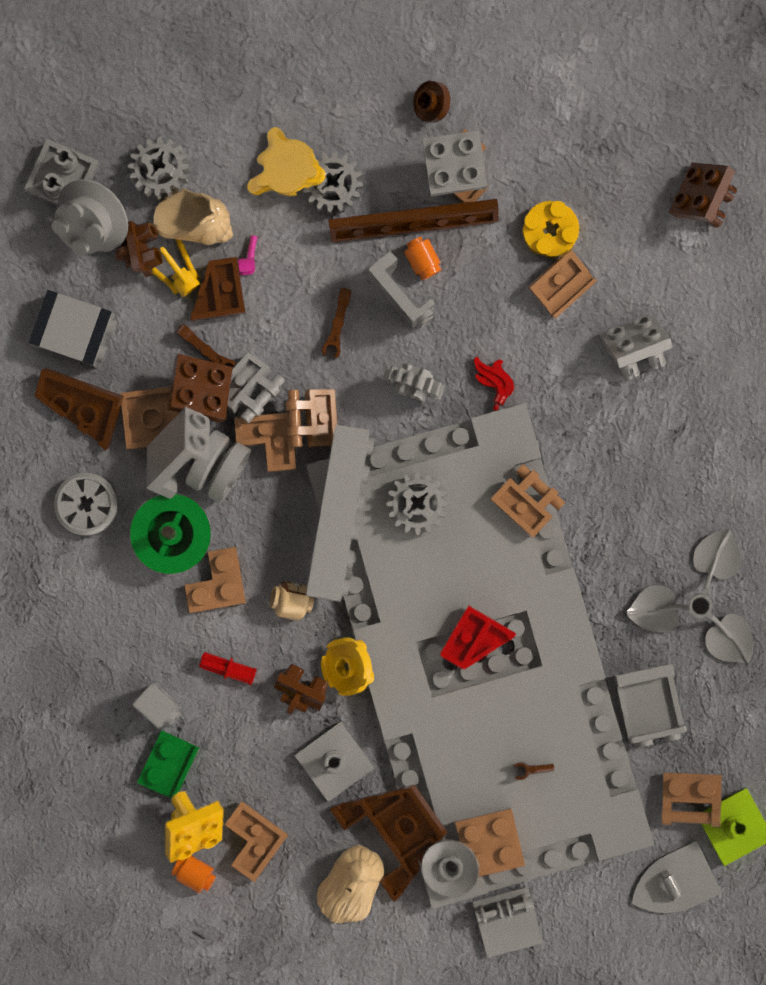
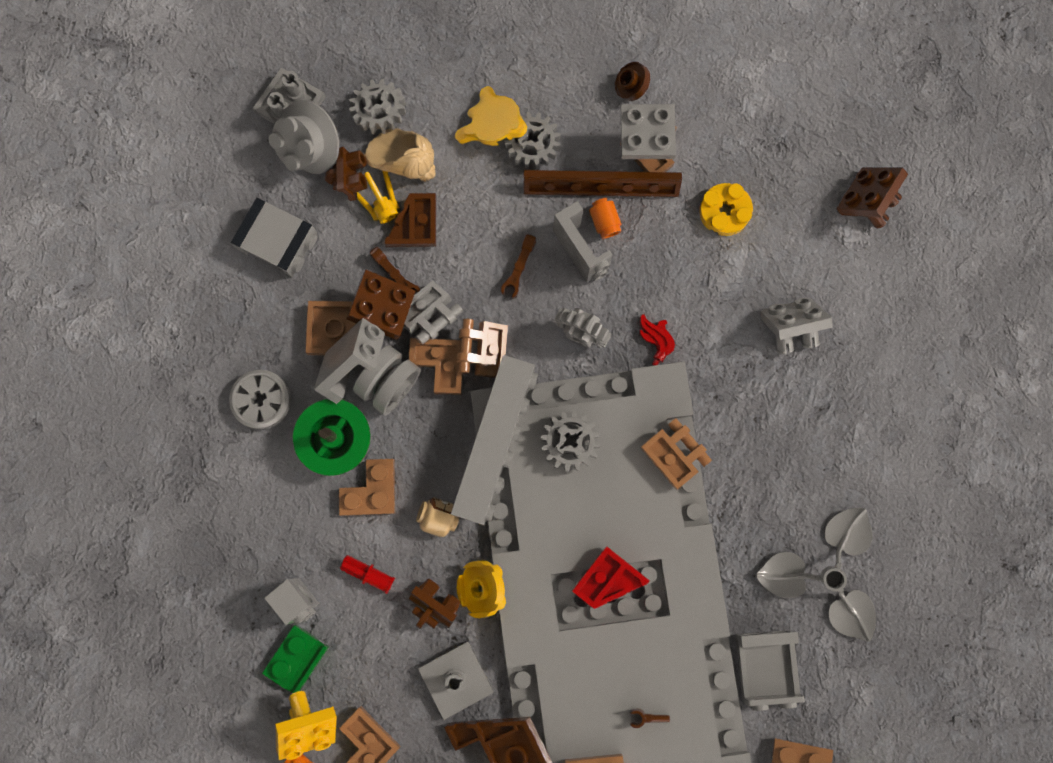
camera: 10 degrees right, 5 degrees down
reddish brown wing [35,368,124,451] -> none
dark pink hand [239,235,257,275] -> none
medium nougat plate [527,250,597,318] -> none

